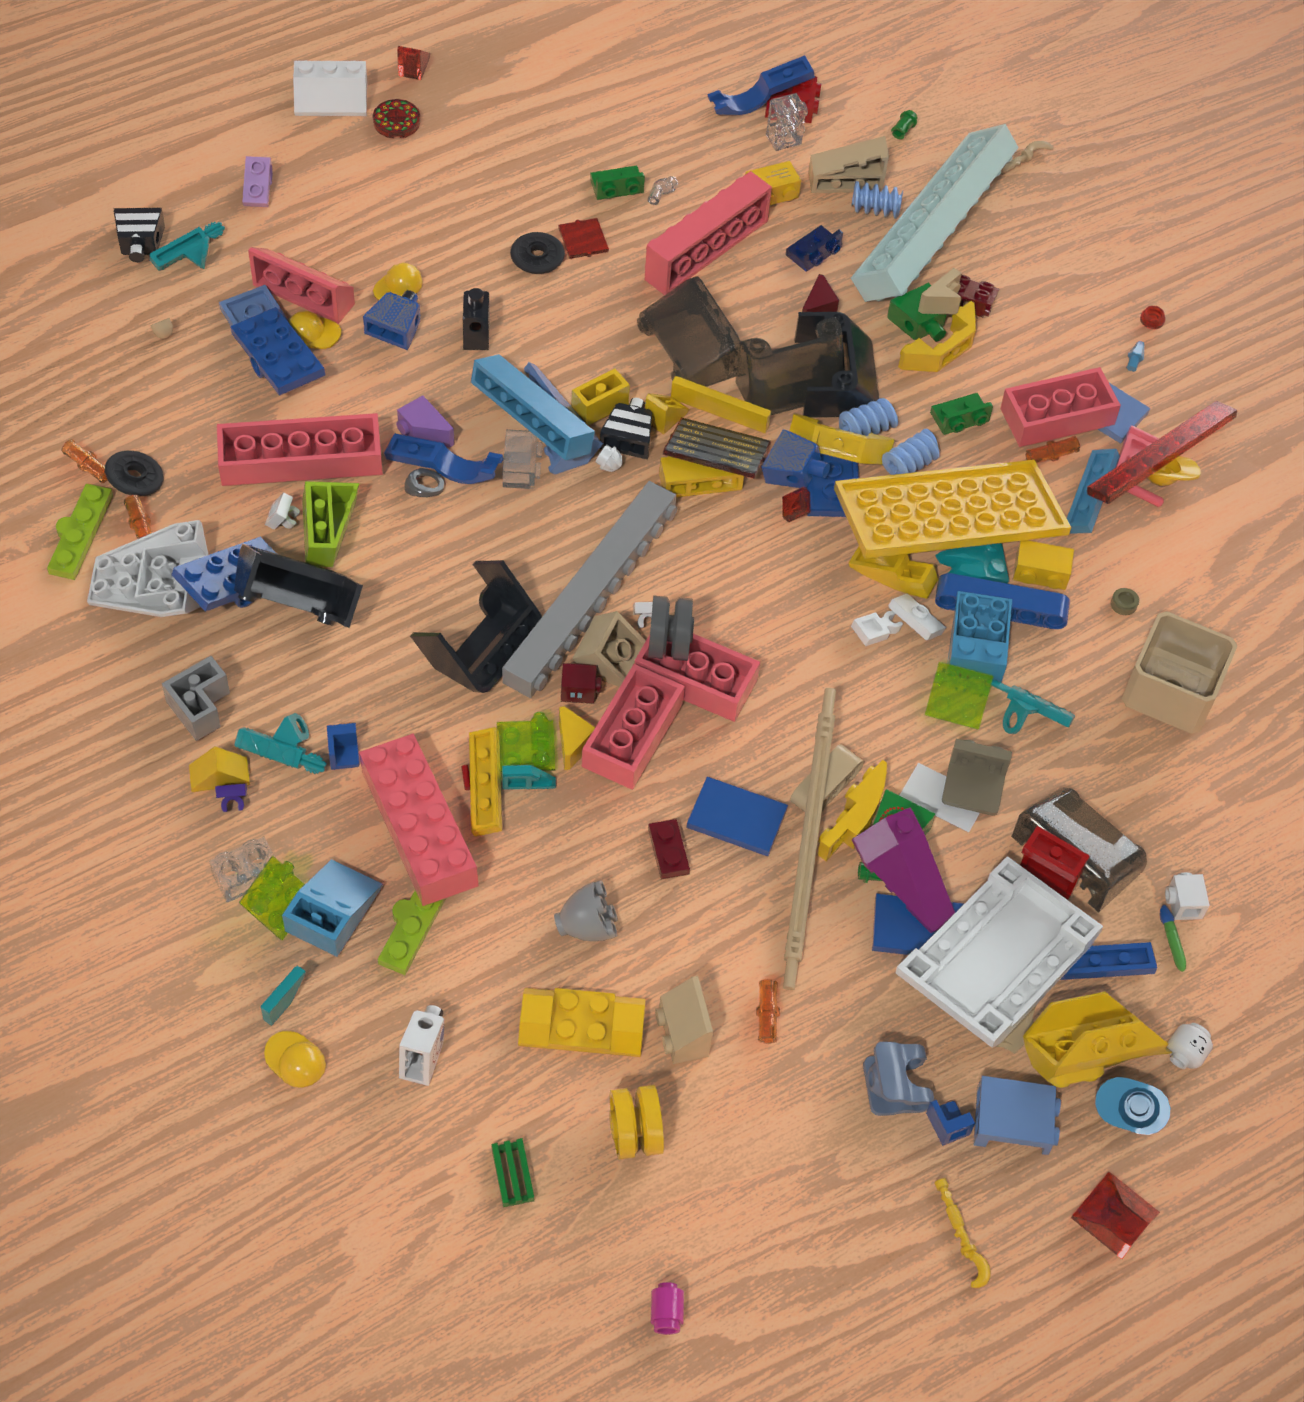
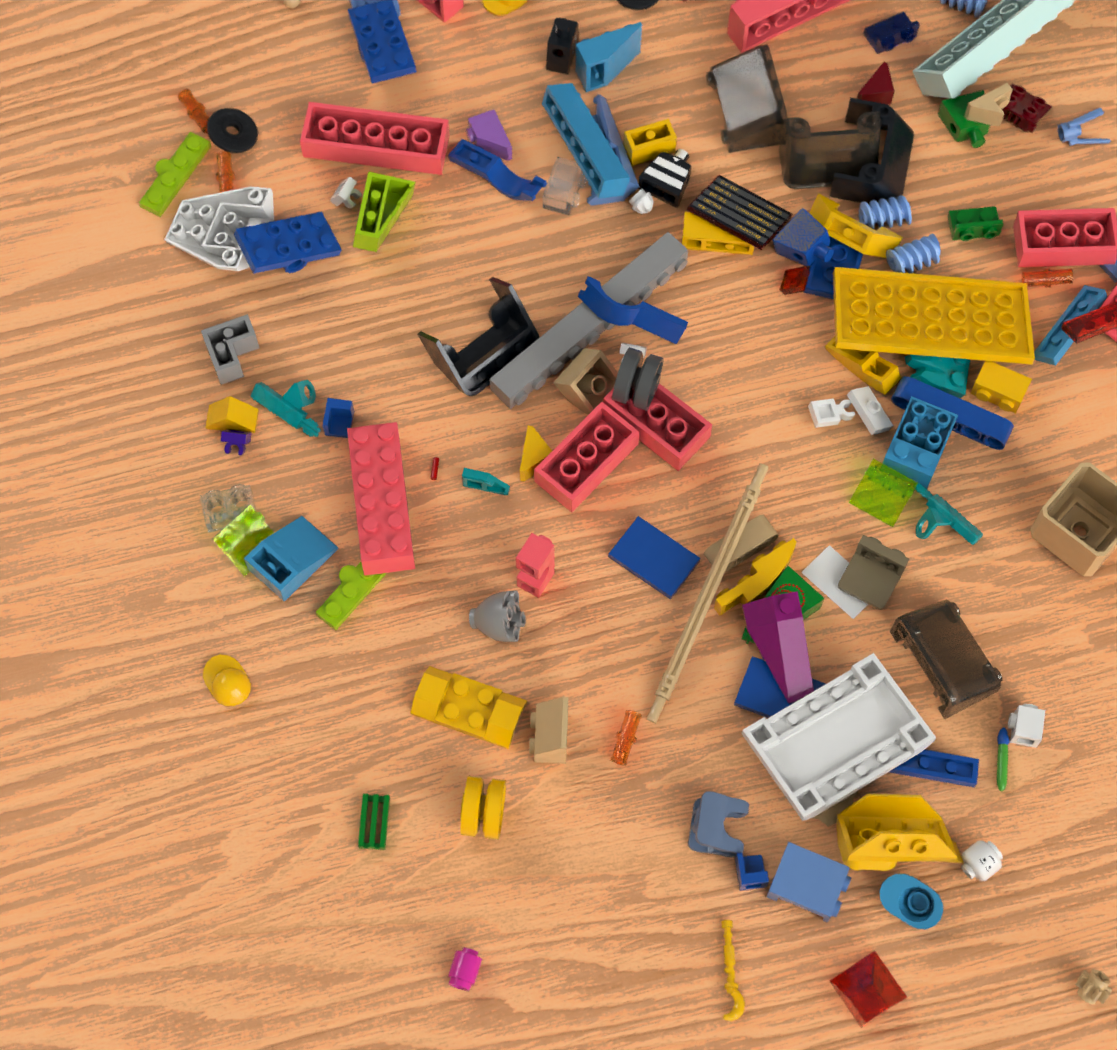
camera: 20 degrees right, 10 degrees up
black windscreen [234,544,363,628] -> none
teal tile [261,965,306,1026] -> none
yellow cap [288,310,341,349] -> none
blue torso [363,290,420,350] -> none
white torso [399,1005,445,1086] -> none
dark grey piece [405,468,444,498] -> none
yellow tile [469,727,502,837] -> none
clear neon green hinge [497,712,555,772] -> none
dark red brick [561,663,602,704] -> none
yellow slope [645,393,690,435] -> none
dark red plate [648,819,690,880] -> none
yellow tile [671,376,771,434] -> none
yellow slope [898,301,976,372] -> none
red panel [1020,826,1090,900] -> none
olive tile [1111,588,1140,615] -> none
none -> coral arch [516,533,554,598]
none -> dark azure slope [576,22,642,92]
none -> blue piece [578,276,688,344]
none -> medium blue plant [1057,108,1111,146]

